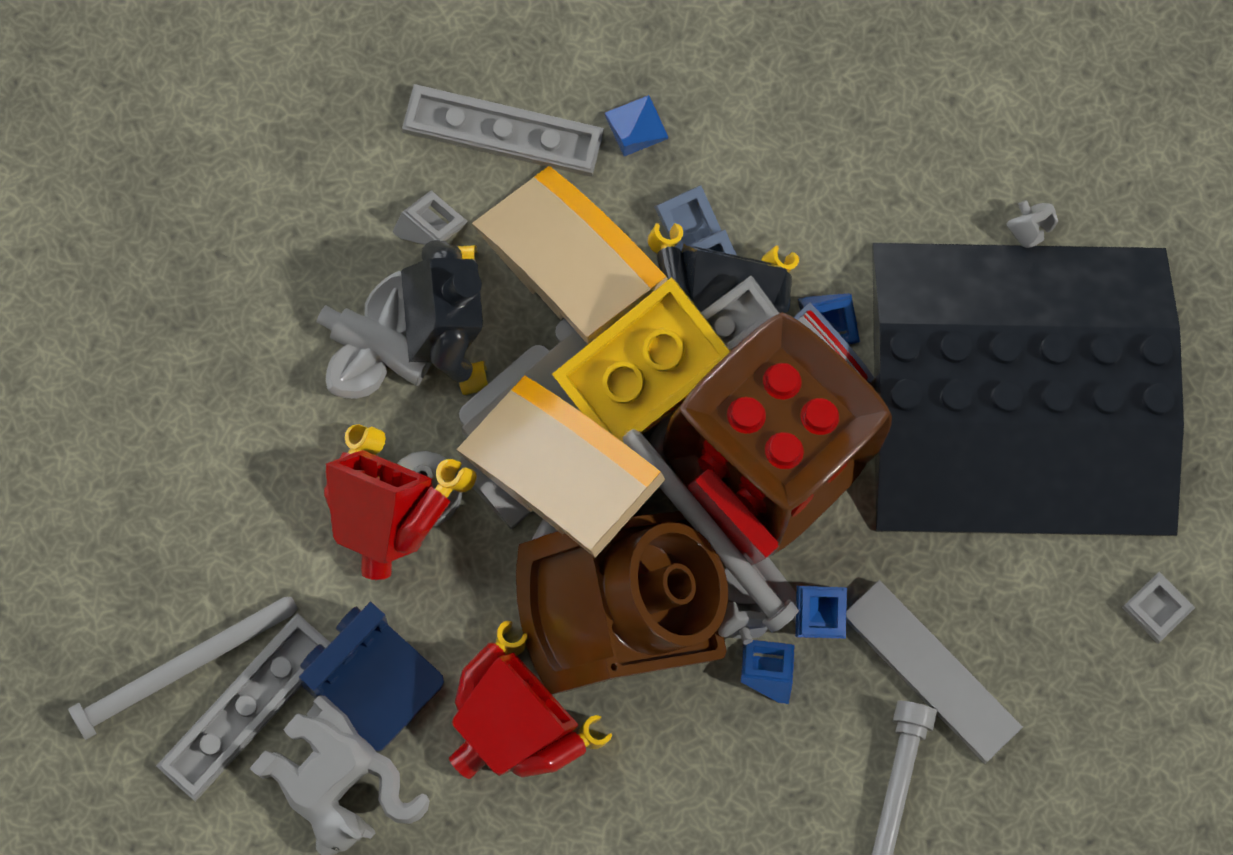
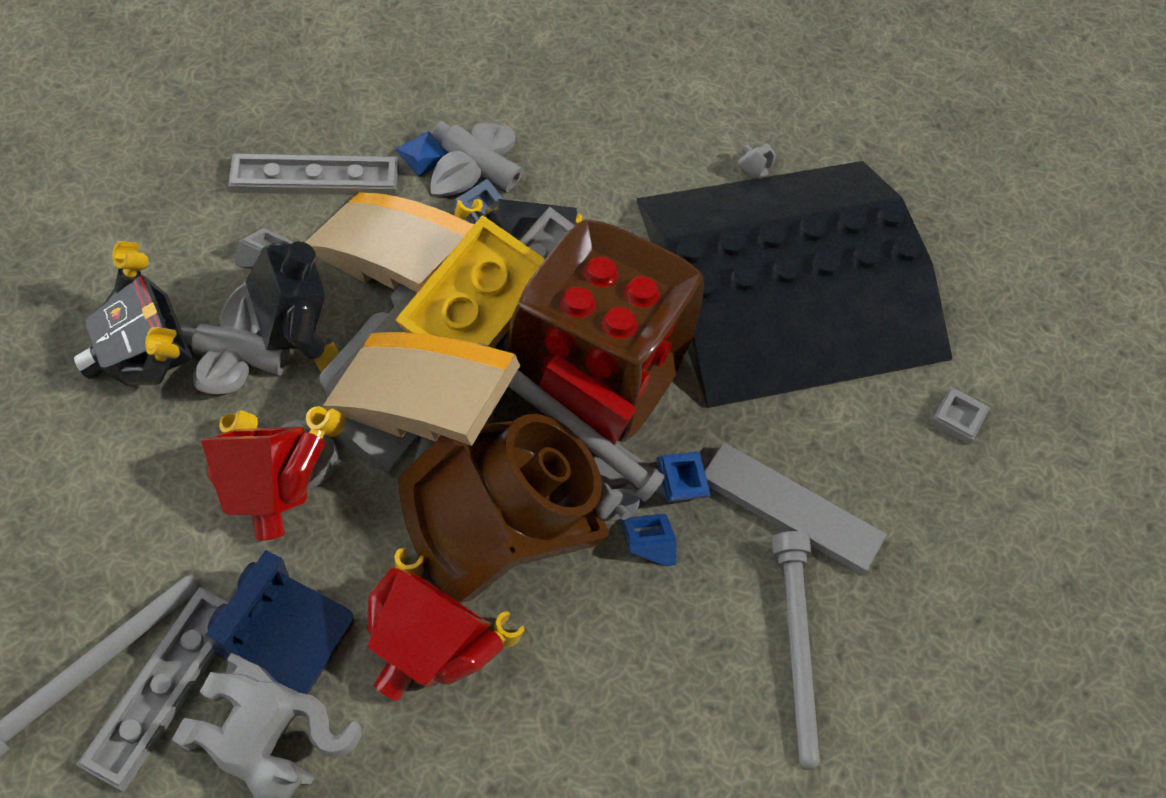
camera: 15 degrees left, 15 degrees down
none -> black torso [74,241,193,385]
none -> light grey plant [430,121,524,197]

